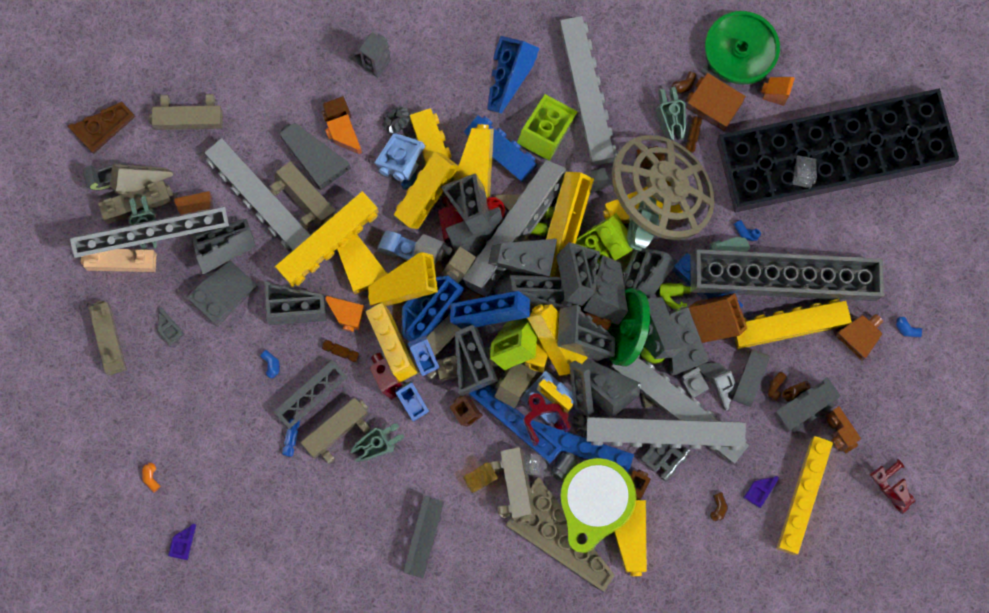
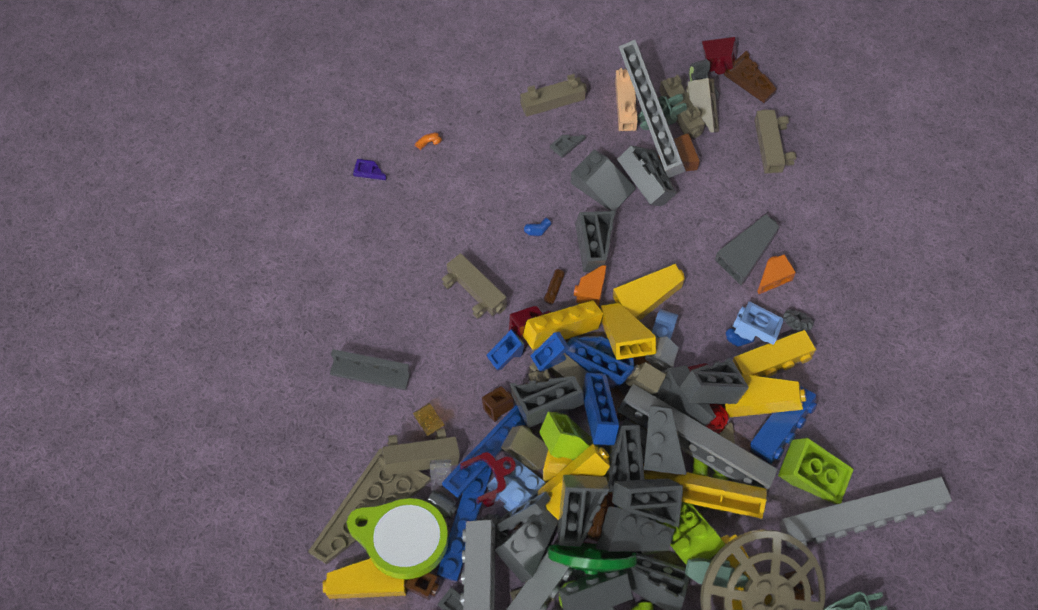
camera: 90 degrees right, 15 degrees down
light grey brick [205,138,311,251] -> none
dark tan brick [270,161,335,229] -> none
dark grey fence [274,360,348,429] -> none
yellow brick [275,191,379,287] -> none
blue axle [282,418,300,457] -> none
reddish brown brick [321,96,351,121] -> none
dark grey wedge [348,32,391,78] -> none
sand green hinge [351,423,405,462] -> none
yellow brick [394,152,459,229] -> none
blue wedge [488,36,539,114] -> none
yellow plate [536,379,573,413] -> none
dark grey tile [587,167,612,196] -> none
none -> dark red torso [702,37,737,75]

